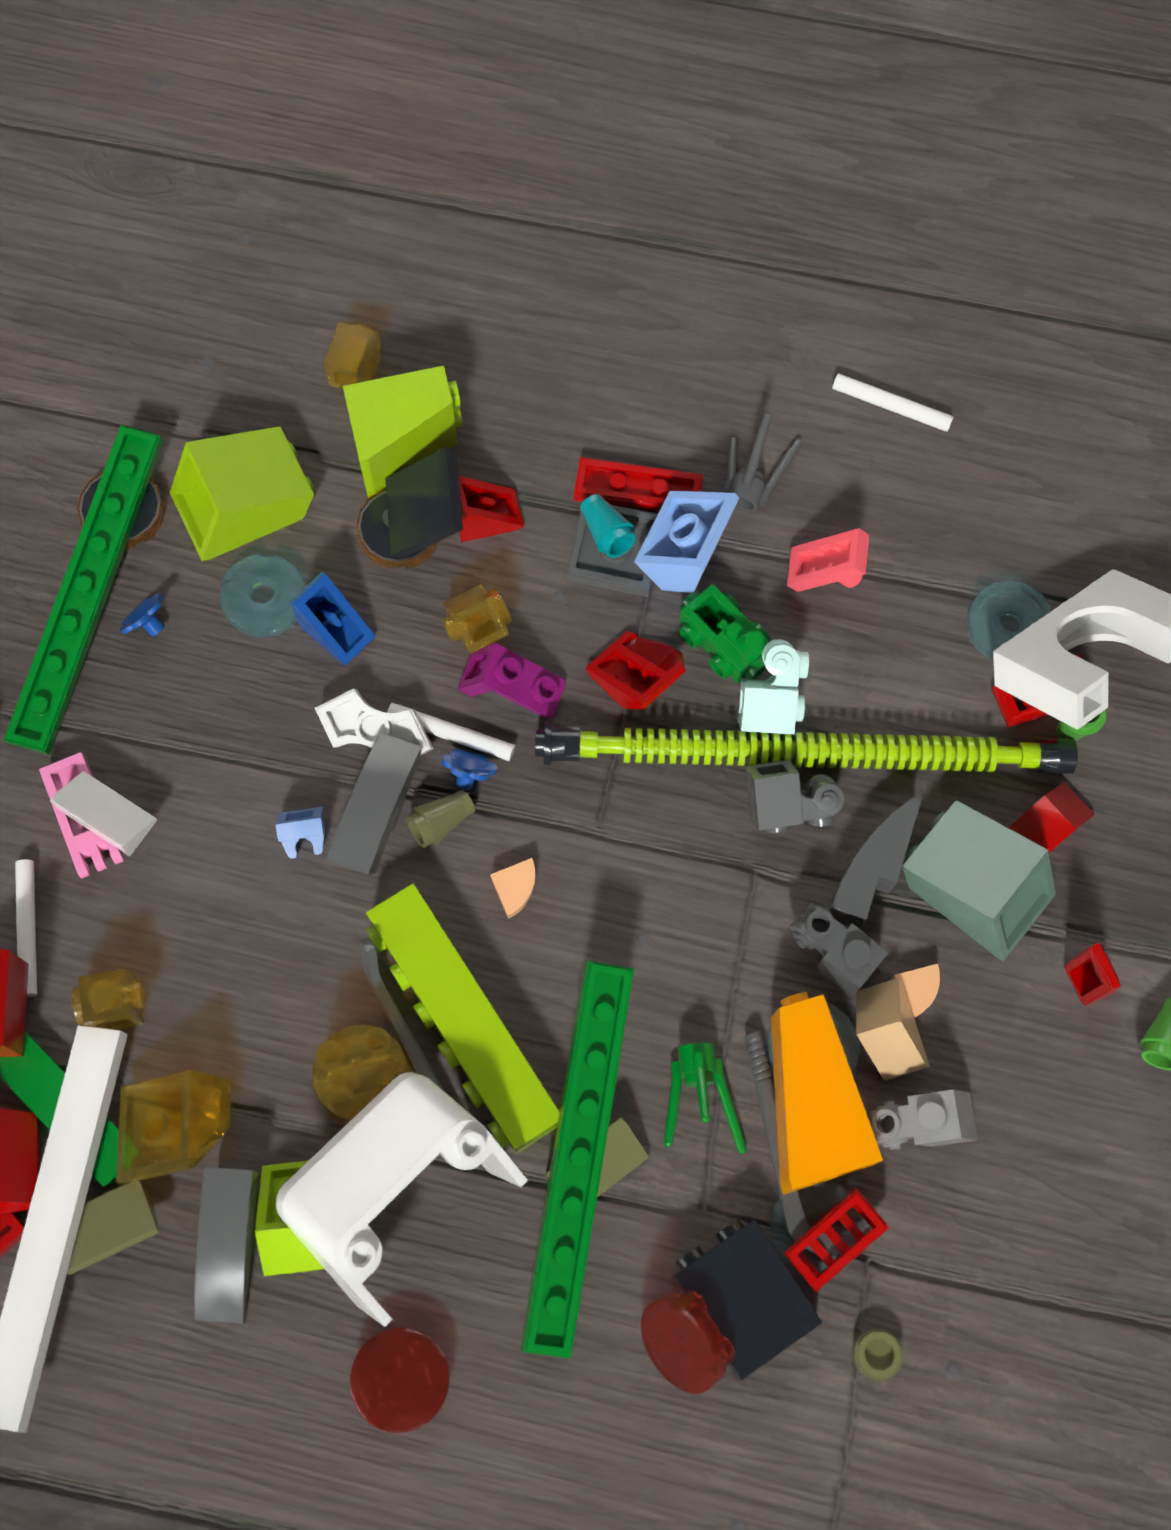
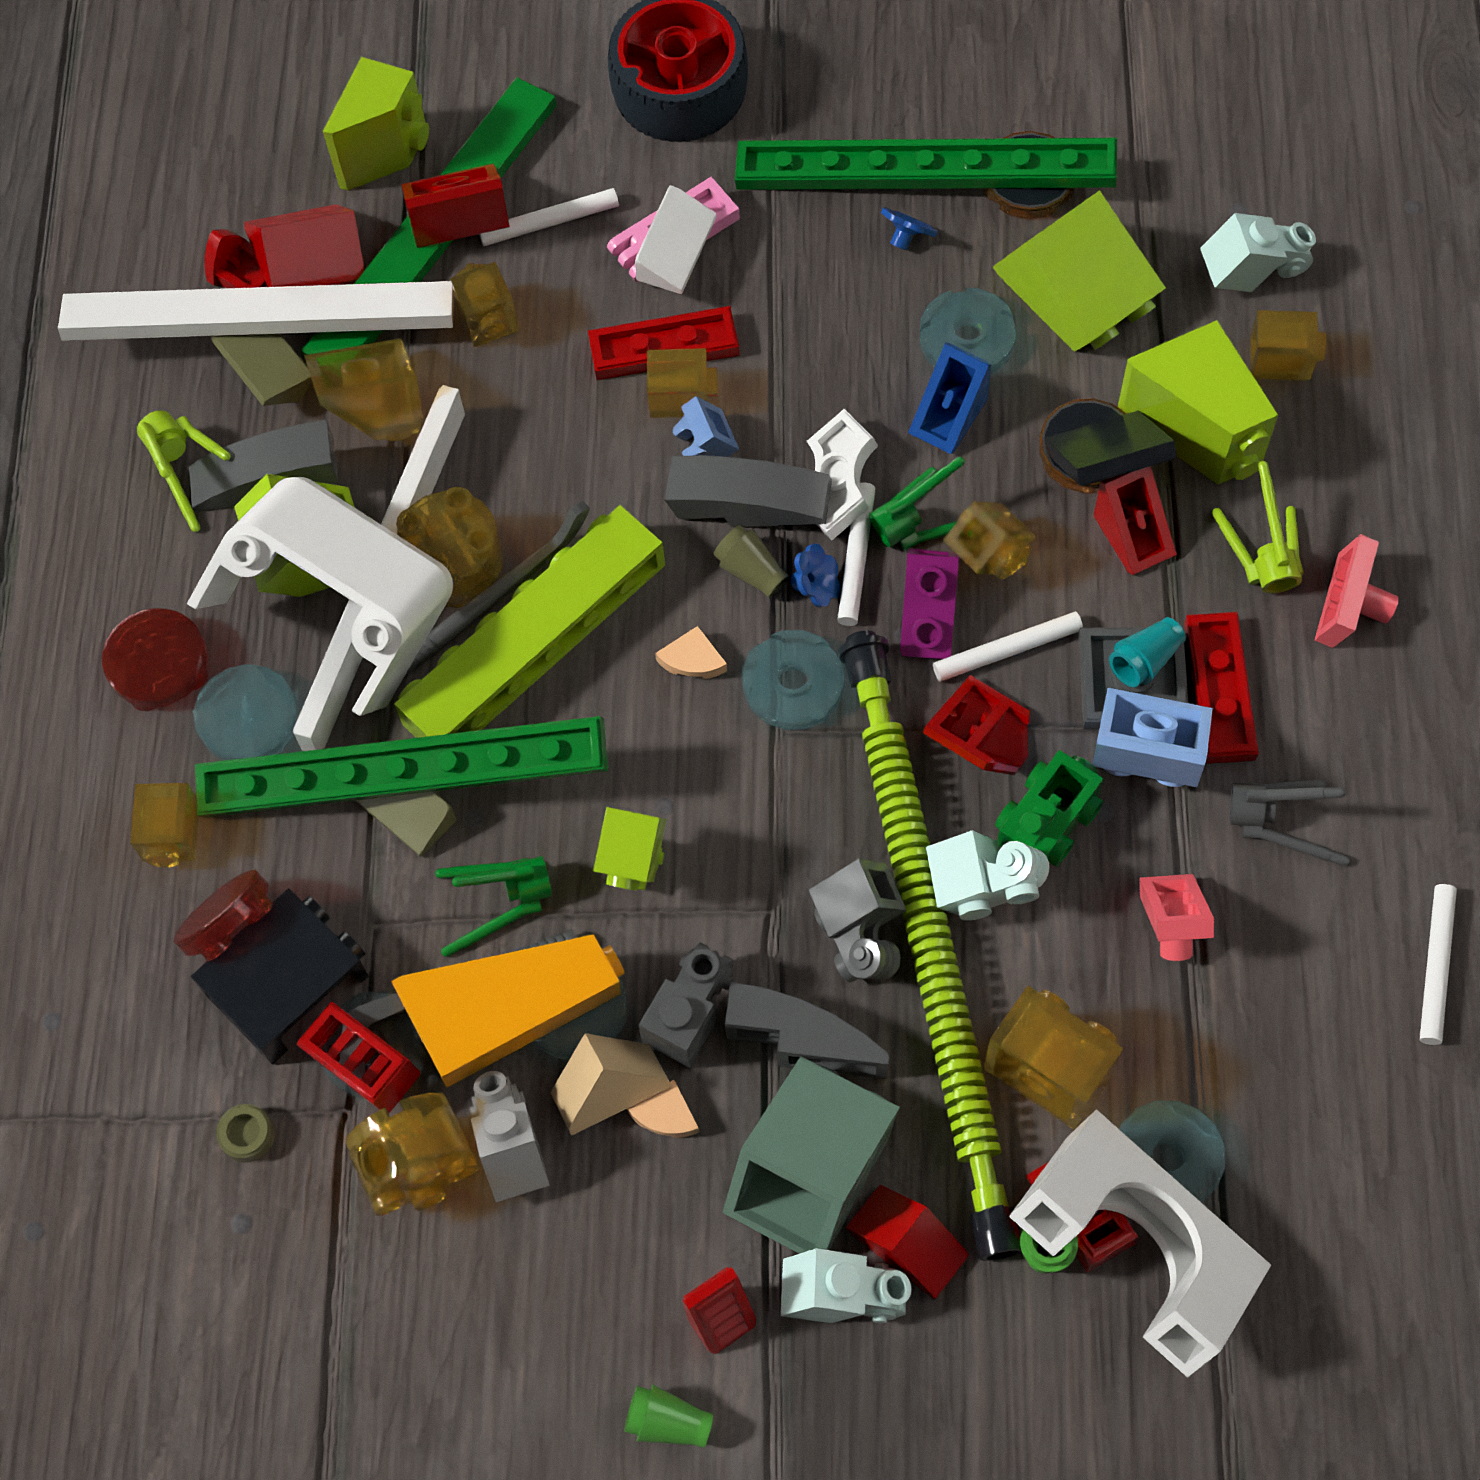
camera: 85 degrees right, 5 degrees down
none -> clear yellow brick [130,783,199,867]
none -> lime plant [137,410,231,532]
none -> clear light blue tile [193,664,298,761]
none -> white tile [293,385,465,751]
none -> clear yellow brick [345,1093,480,1216]
none -> red tile [587,306,740,380]
none -> lime brick [593,807,667,891]
none -> clear yellow brick [647,348,718,418]
none -> clear light blue tile [742,630,844,730]
none -> light aqua brick [781,1248,911,1323]
none -> green plant [869,457,998,552]
none -> white bar [933,611,1083,682]
none -> clear yellow brick [984,985,1124,1130]
none -> light aqua brick [1200,213,1316,292]
none -> lime plant [1212,461,1304,594]
none -> coral tile [1314,534,1398,648]

